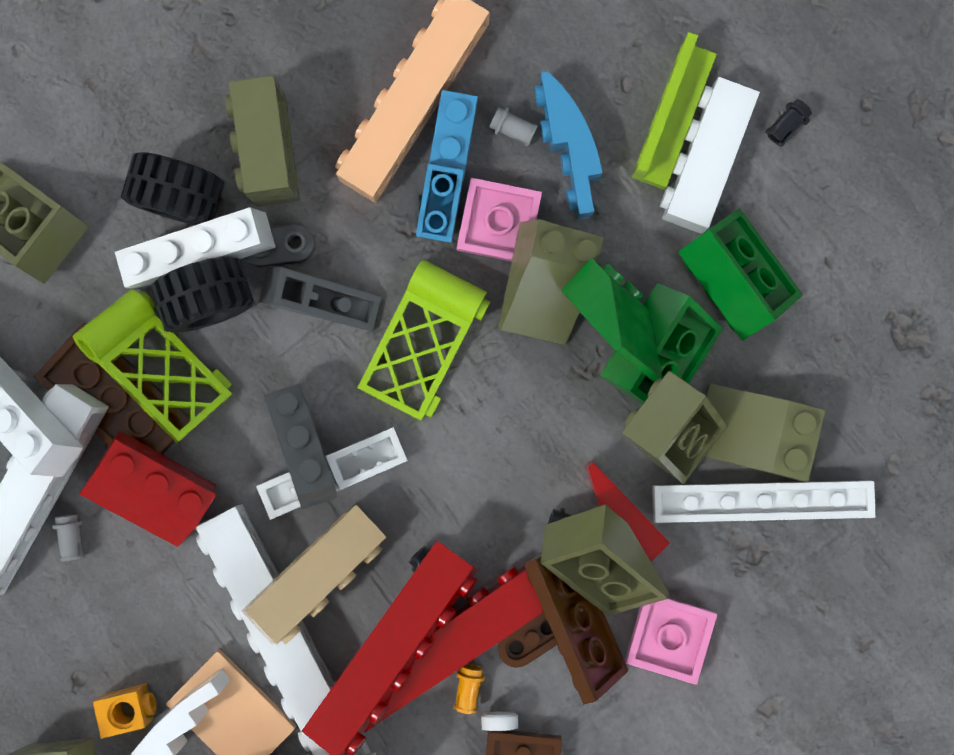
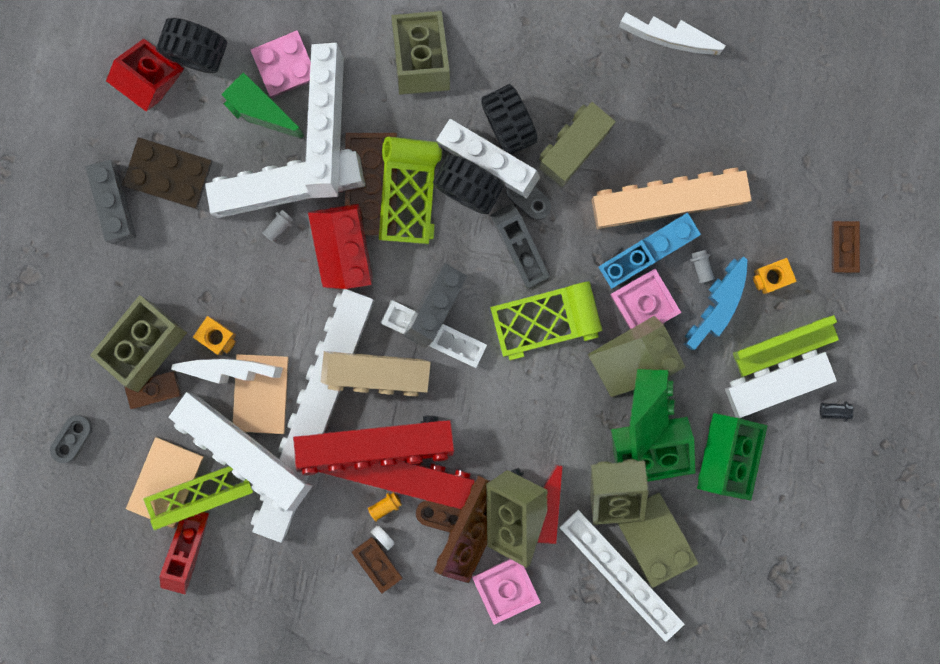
camera: 50 degrees right, 0 degrees up
none -> light orange brick [753,258,797,294]

